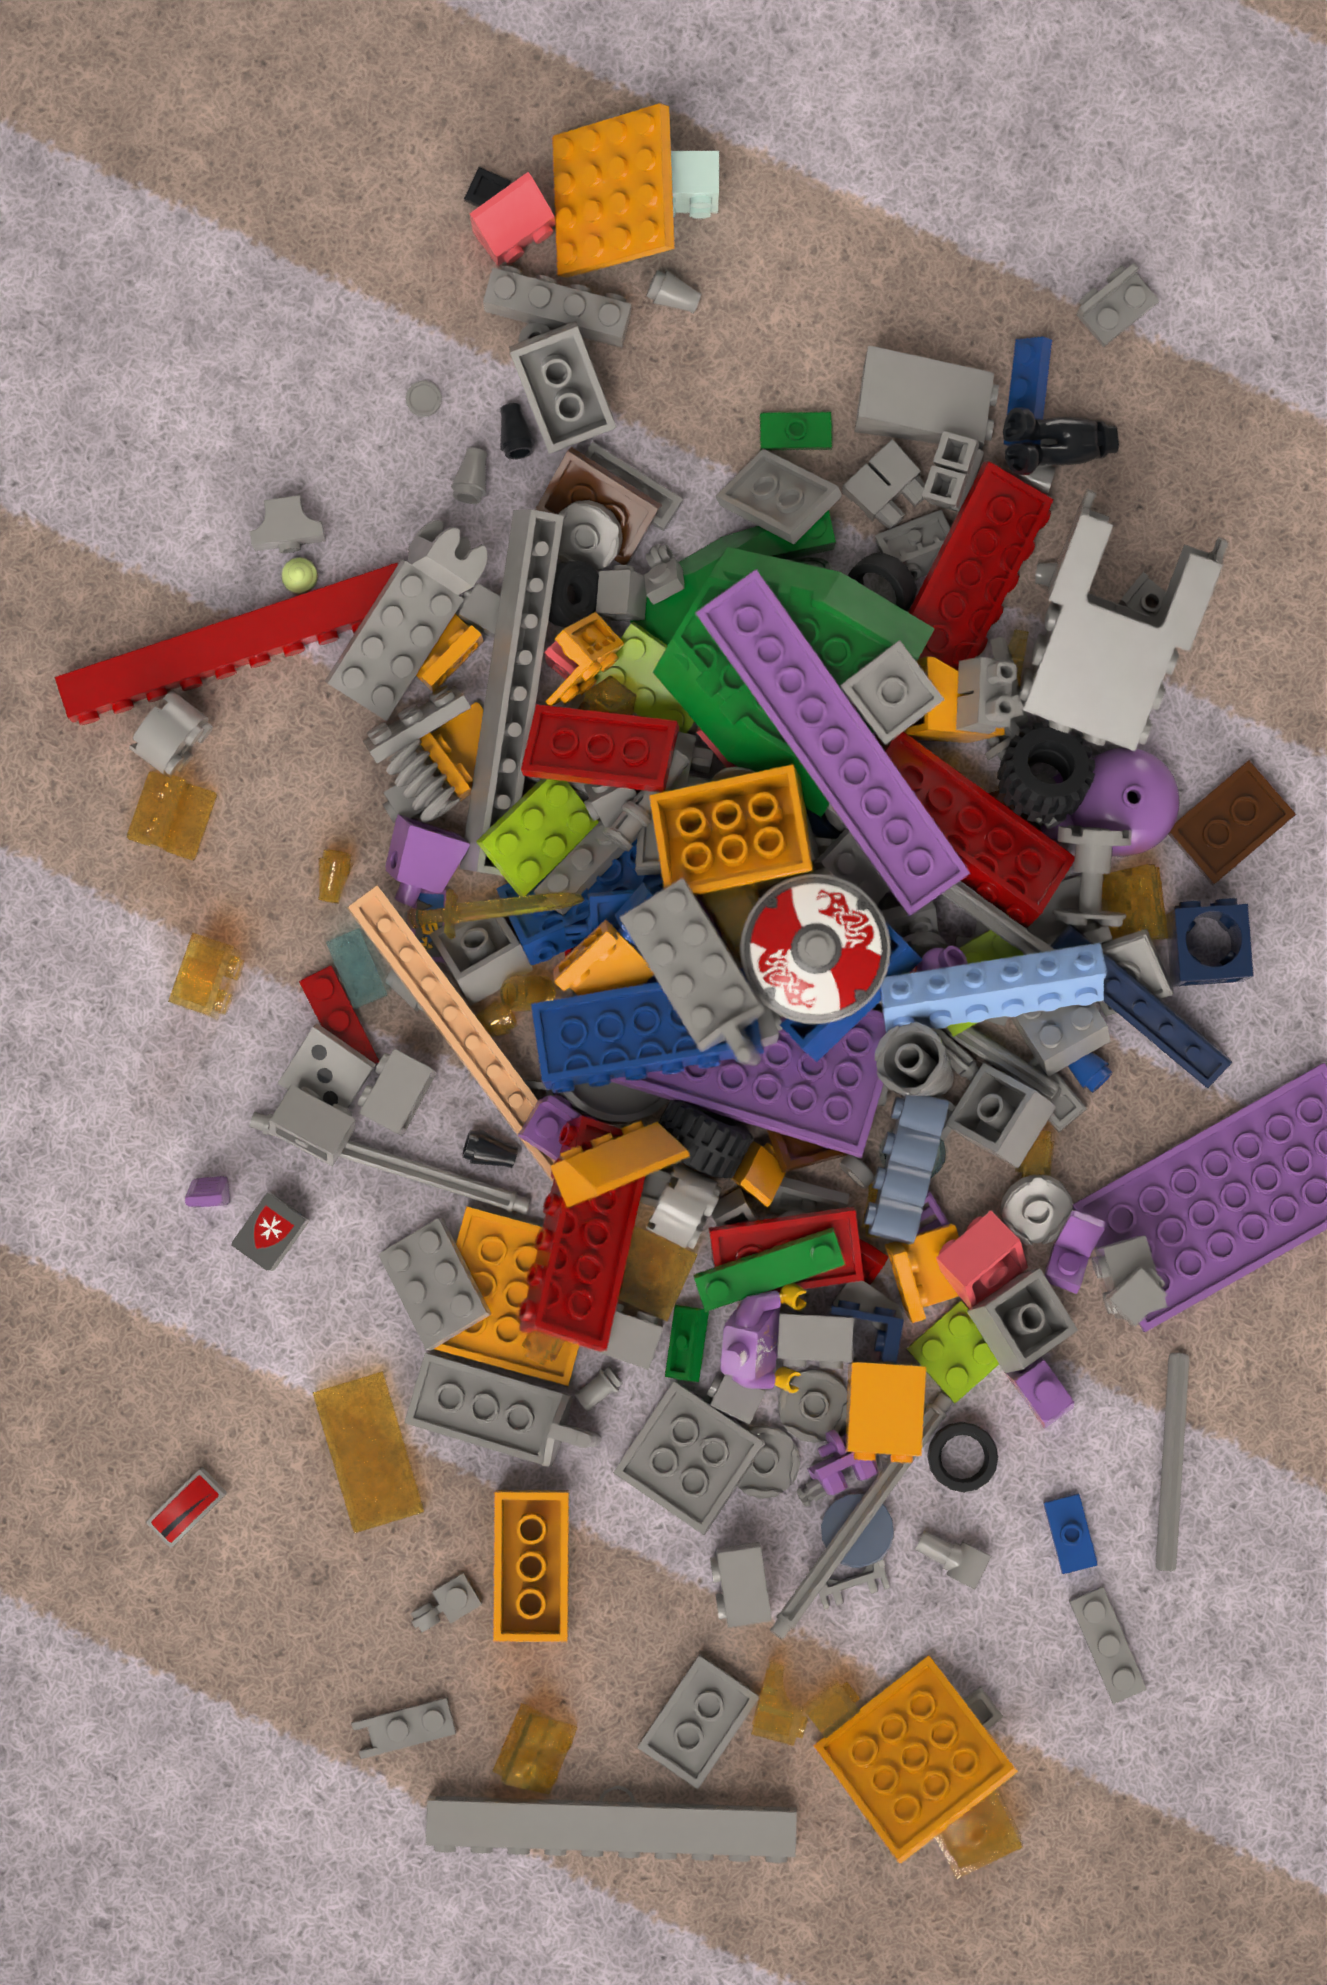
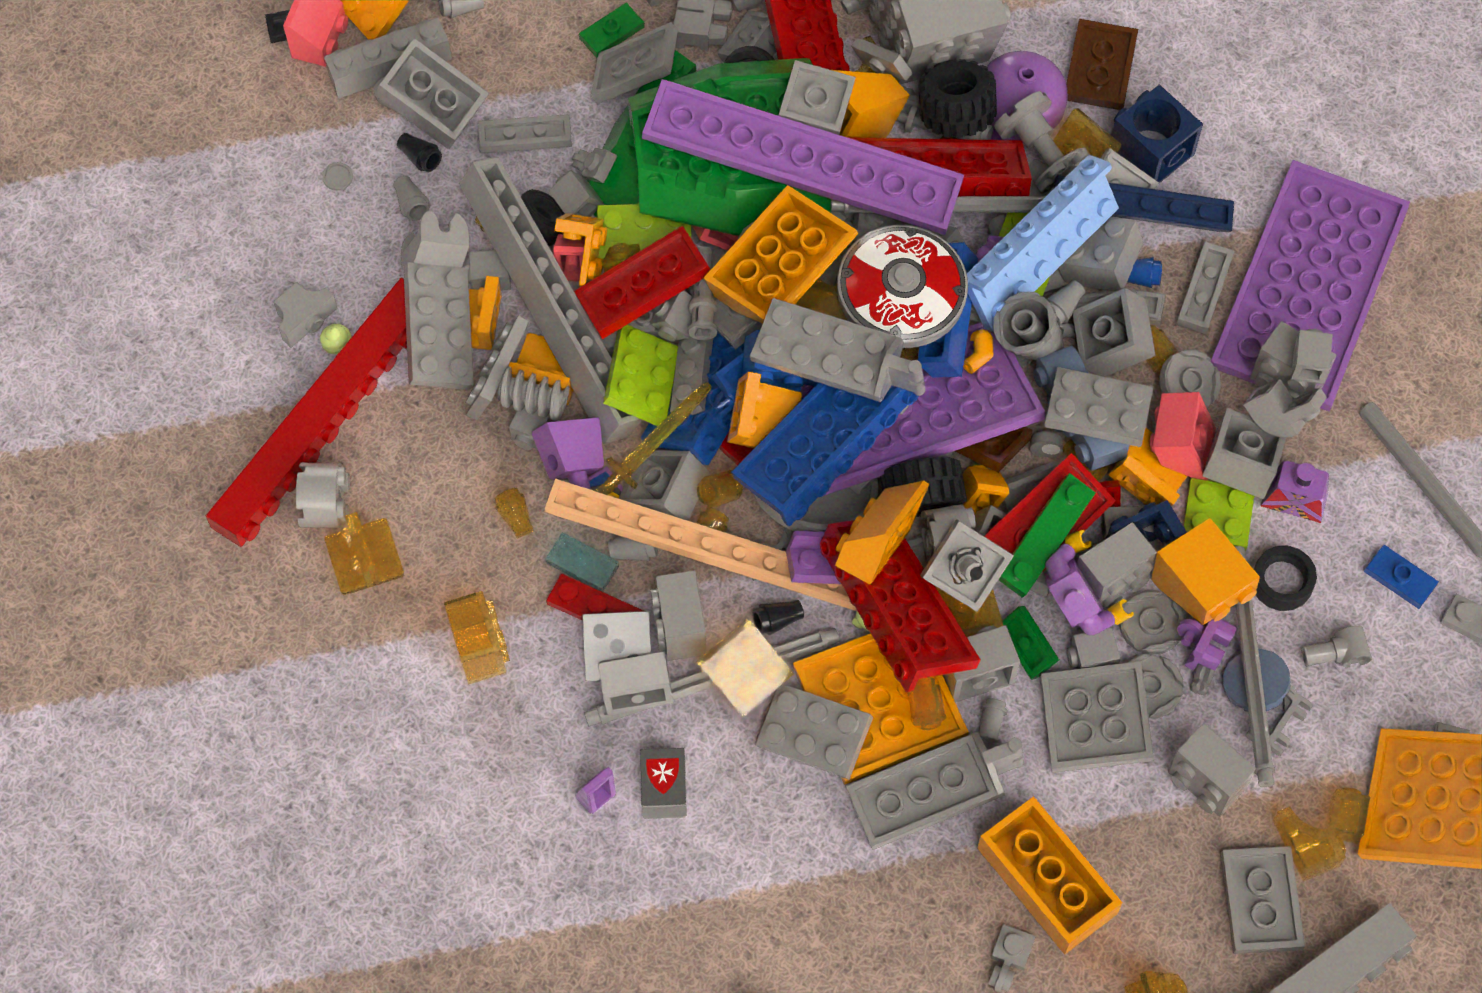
camera: 35 degrees left, 20 degrees down
clear yellow plate [313,1371,425,1534] -> none
reddish brown plate [535,447,662,565] -> none
light grey tile [558,500,623,570] -> none
light grey hips [956,657,1017,734] -> none
medium lavender bracket [1044,1211,1106,1294] -> none
none -> clear yellow brick [695,620,794,717]
none -> light grey plate [920,519,1014,612]
none -> light orange arm [963,329,994,374]
none -> light grey plate [1044,367,1153,447]
none -> light grey cone [1047,280,1085,326]
none -> light grey plate [1176,241,1235,334]
none -> light grey brick [1243,378,1327,437]

